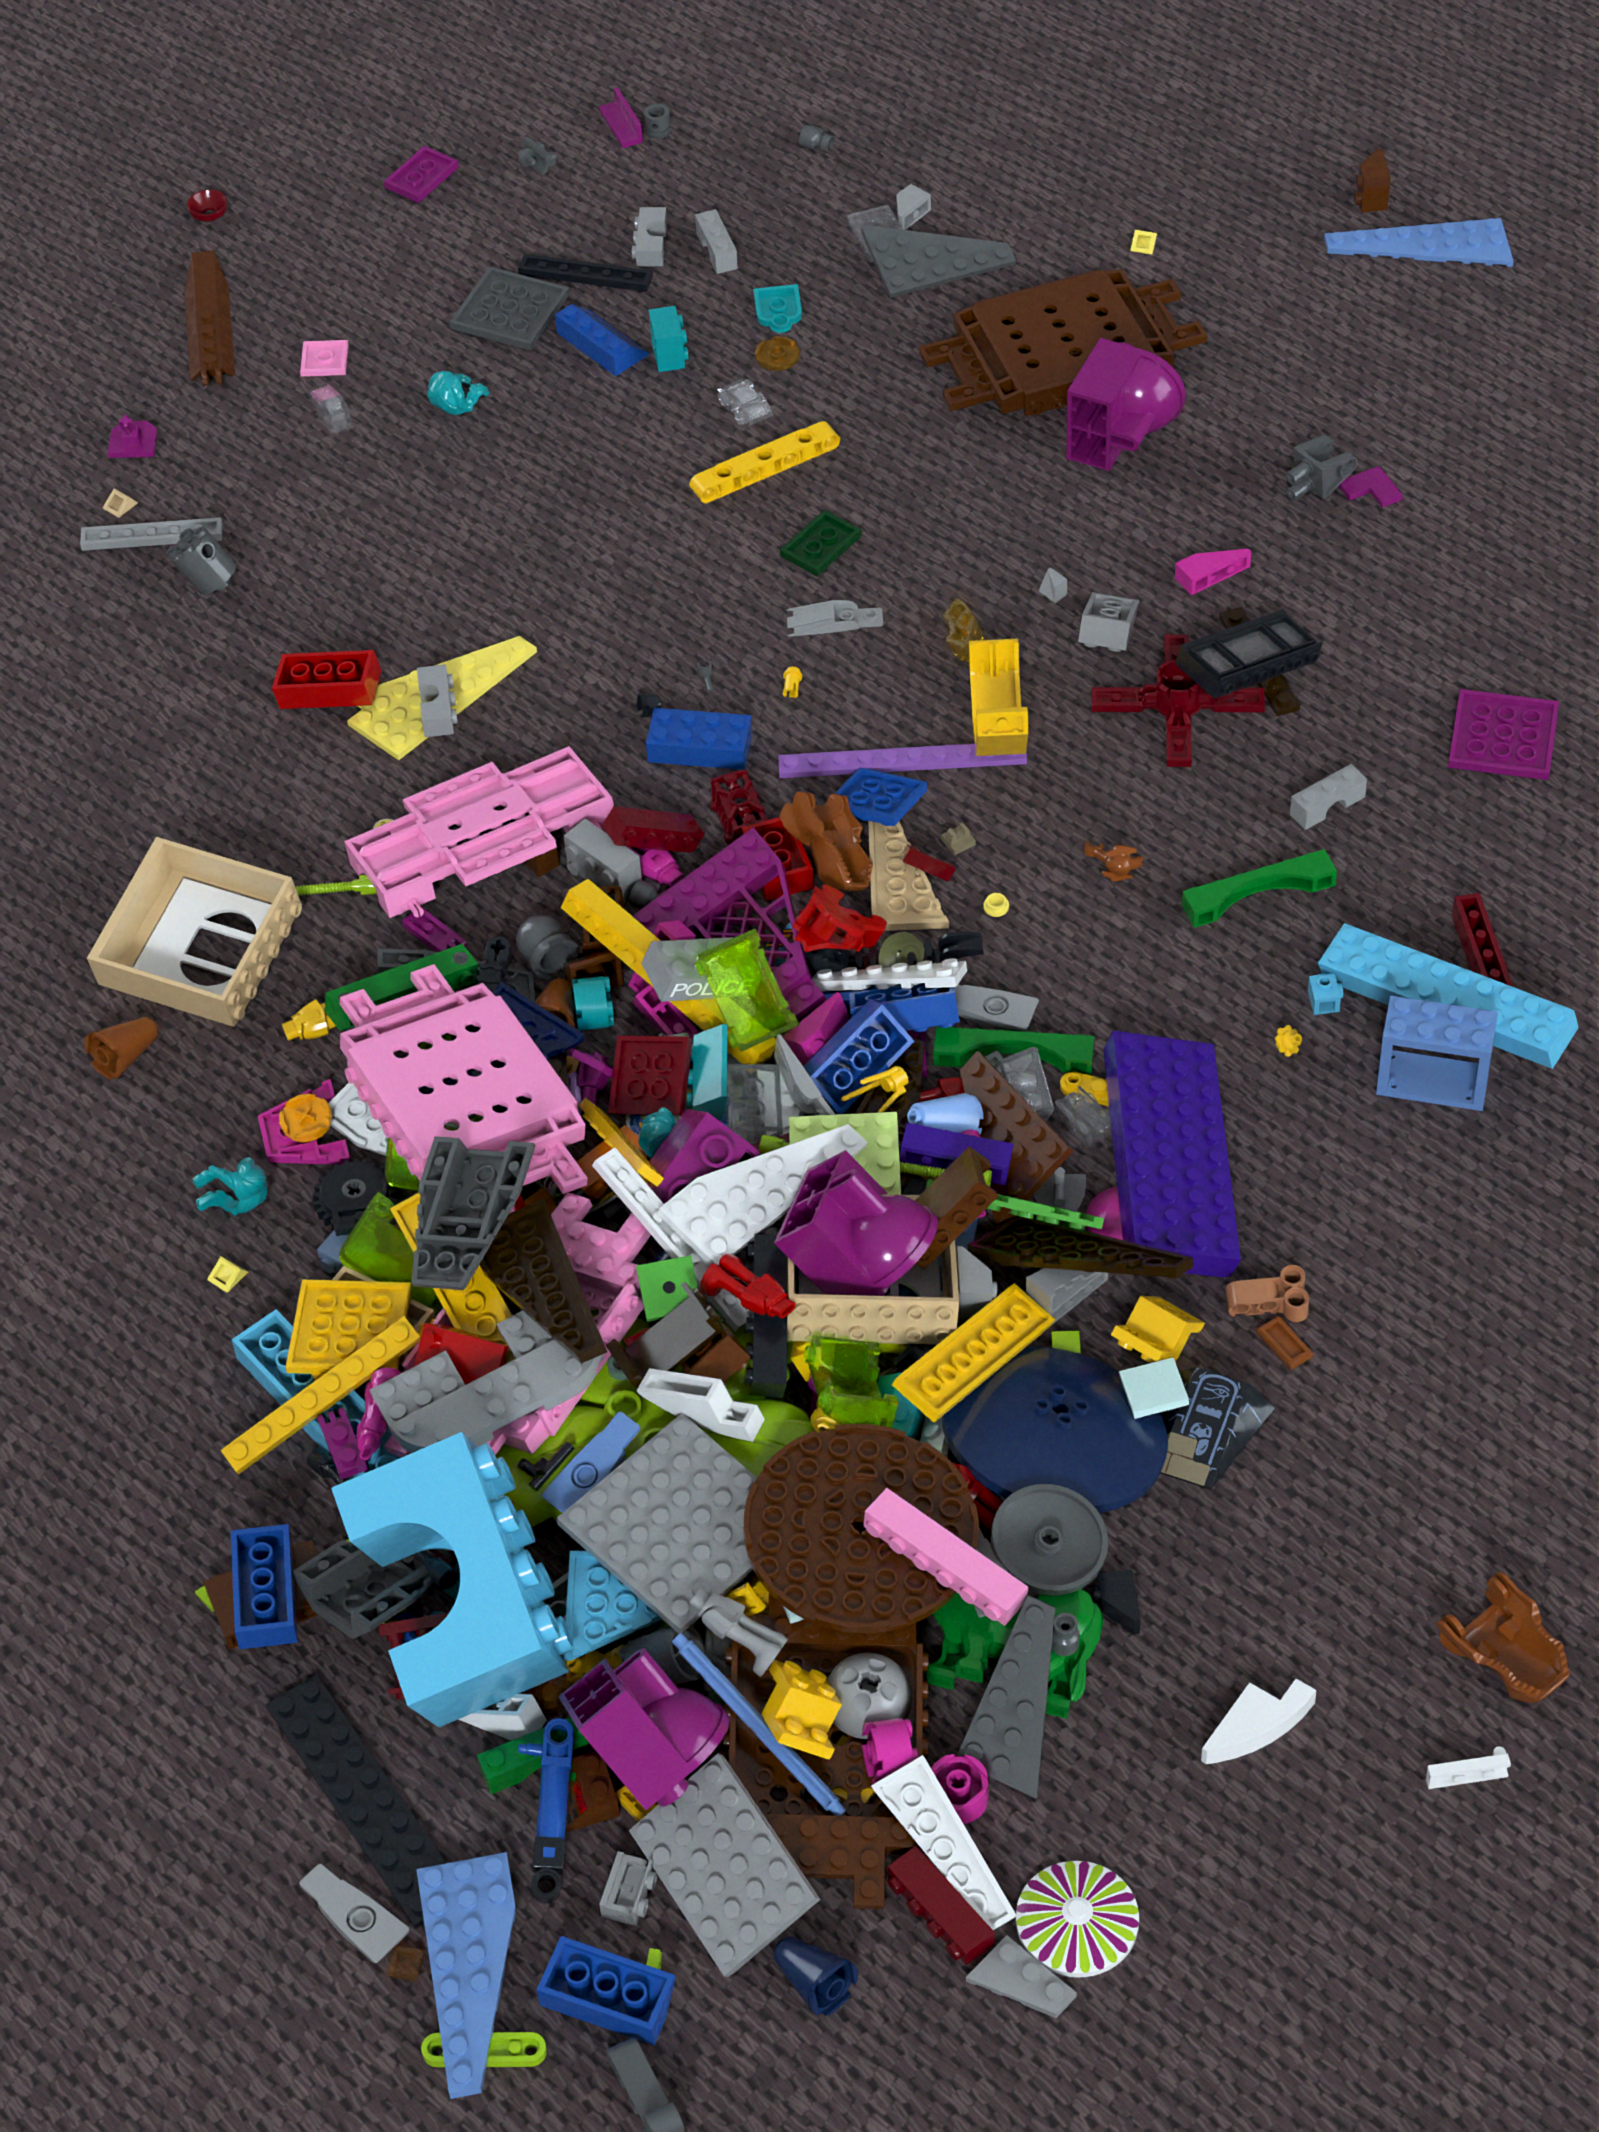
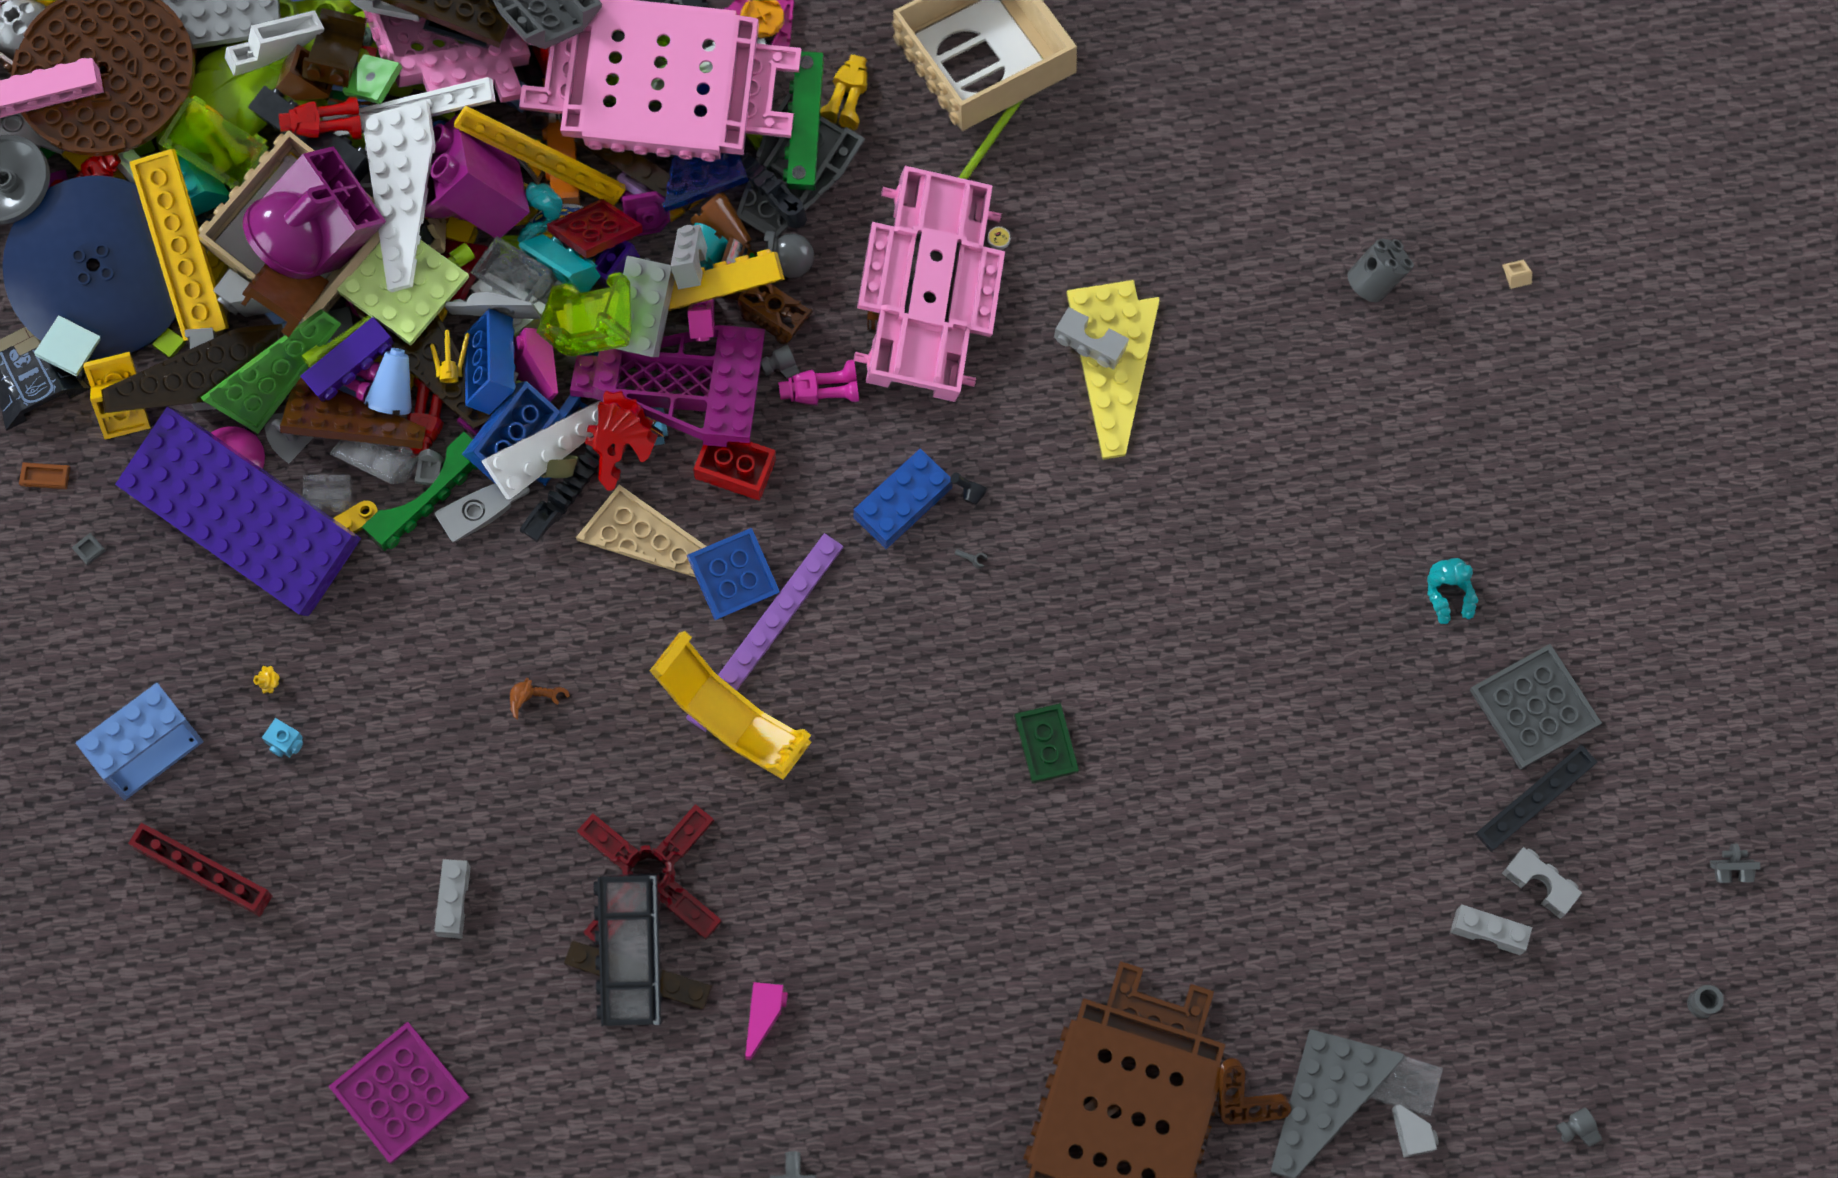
camera: 120 degrees right, 20 degrees up
light grey plate [80,518,223,551] -> none
magenta piece [108,415,158,458] -> none
reddish brown hinge [184,250,235,387] -> none
red brick [272,650,382,709] -> none
bright pink tile [300,340,349,376] -> none
clear slope [307,384,352,434] -> none
magenta plate [384,146,459,203] -> none
magenta hinge [402,906,468,952] -> none
blue slope [555,304,650,376] -> none
light grey brick [564,819,642,902] -> none
magenta panel [599,87,643,148] -> none
dark red brick [602,806,705,853] -> none
teal brick [648,306,689,372] -> none
yellow beam [689,421,840,503] -> none
dark red piece [709,770,769,845] -> none
clear brick [718,378,774,428] -> none
teal plate [753,284,802,333] -> none
pearl gold tile [755,336,800,371] -> none
dark orange animal [779,791,873,891] -> none
yellow pin [783,667,803,698] -> none
light grey piece [787,600,883,636] -> none
dark red slope [903,844,956,882] -> none
dark tan tile [941,823,976,855] -> none
clear yellow brick [942,598,984,663] -> none
light yellow plate [984,893,1009,917] -> none
light grey slope [1039,568,1067,603] -> none
magenta piece [1067,338,1186,471] -> none
light grey slope [1078,592,1139,652] -> none
green arch [1182,849,1337,928] -> none
nougat piece [1225,1265,1309,1322] -> none
medium azure brick [1318,923,1579,1069] -> none
none -> dark grey tile [72,533,106,566]
none -> light grey arch [670,225,707,289]
none -> reddish brown beam [1218,1058,1291,1125]

